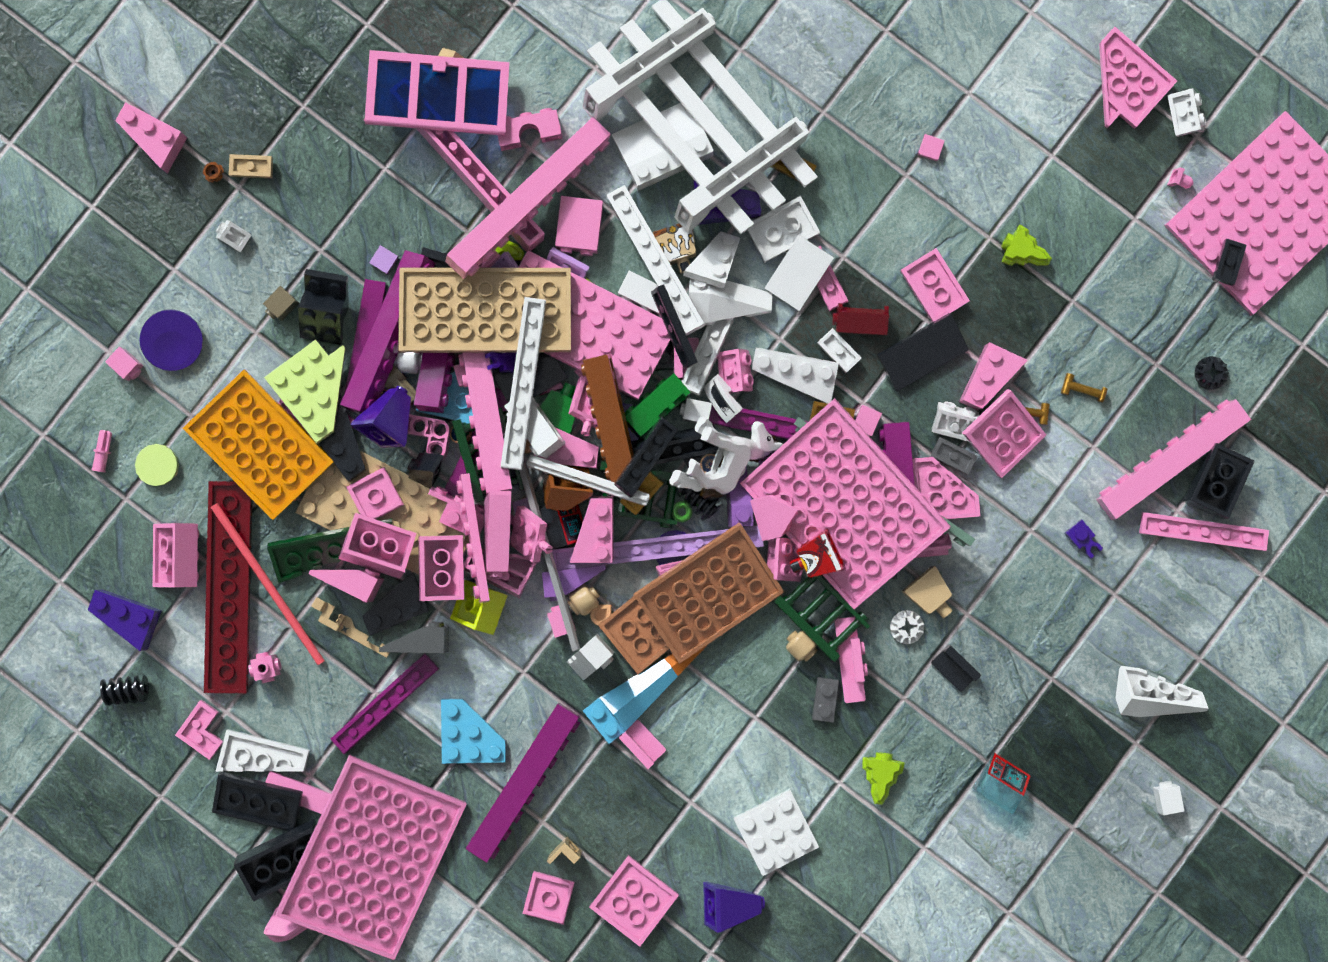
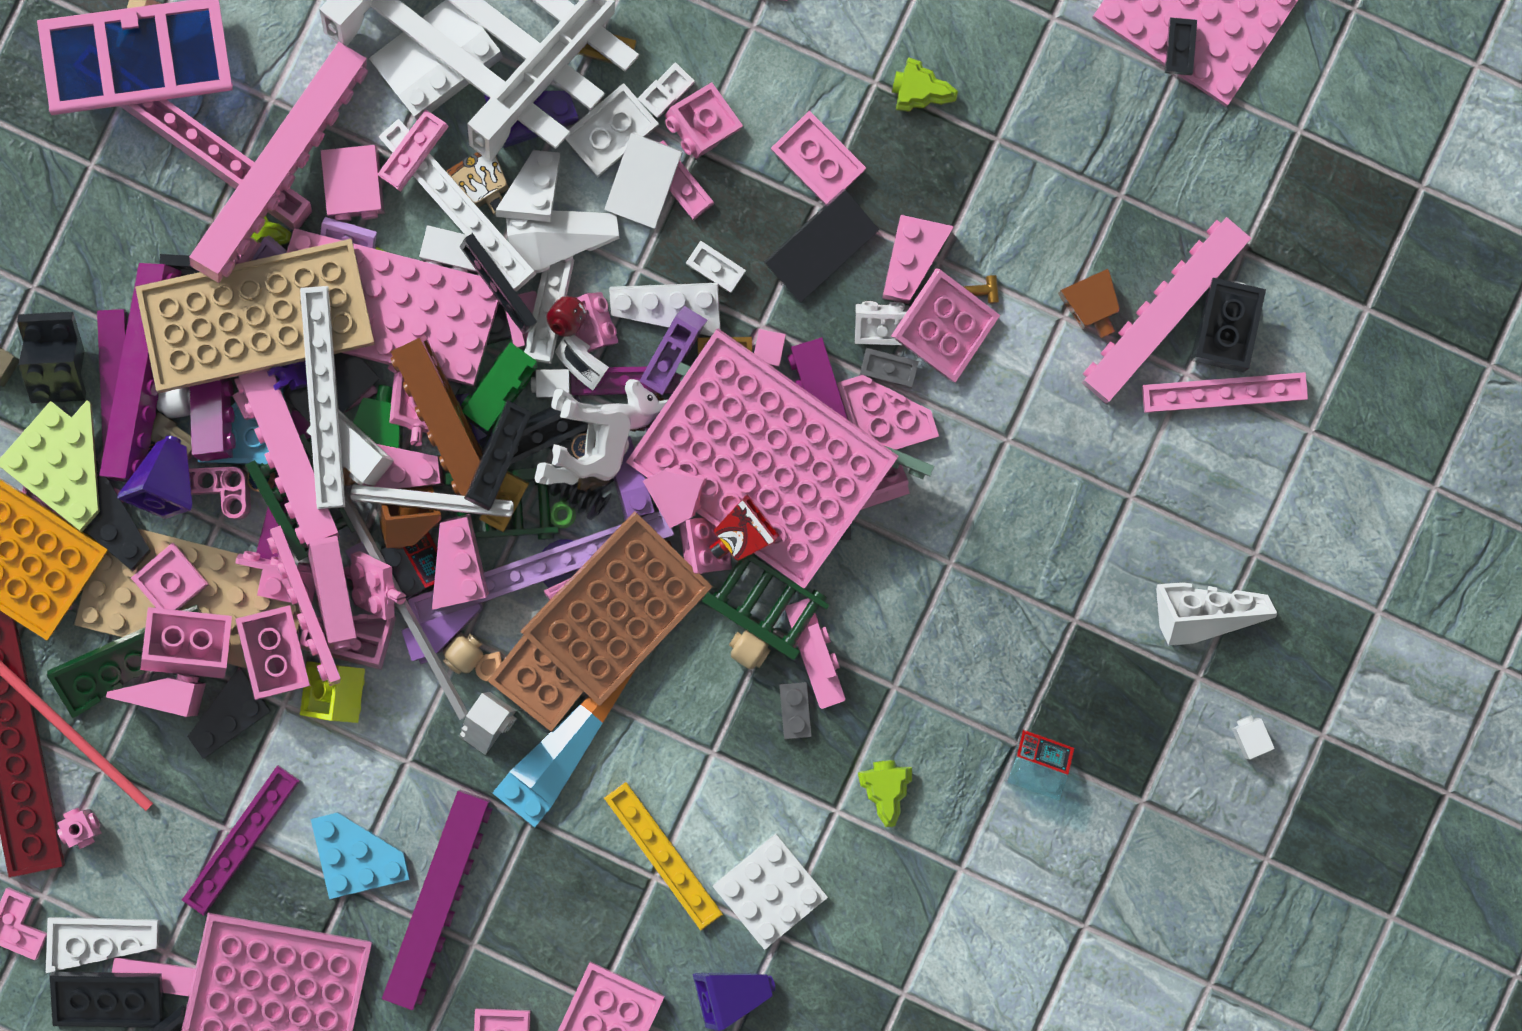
camera: 10 degrees left, 0 degrees up
tan piece [311,597,390,658] -> none
lavender tile [369,245,399,275] -> none
dark grey slope [379,622,449,653] -> none
black slope [407,453,443,489] -> none
bright pink arch [495,108,562,151] -> none
bright pink brick [547,605,576,638] -> none
tan panel [547,837,582,864] -> none
bright pink panel [619,720,666,769] -> none
dark red brick [832,303,889,335] -> none
white gear [890,610,924,644] -> none
tan torso [901,566,953,618] -> none
black panel [931,645,982,692] -> none
pearl gold piece [1061,373,1108,403] -> none
dark purple plate [1065,519,1103,559] -> none
black gear [1194,356,1229,390] -> none
none -> bright pink tile [377,109,449,192]
none -> dark red head [546,296,587,337]
none -> yellow tile [604,782,723,930]
none -> white slope [638,62,695,118]
none -> medium lavender slope [640,306,707,395]
none -> bright pink plate [665,82,743,159]
none -> dark orange torso [1058,269,1120,338]

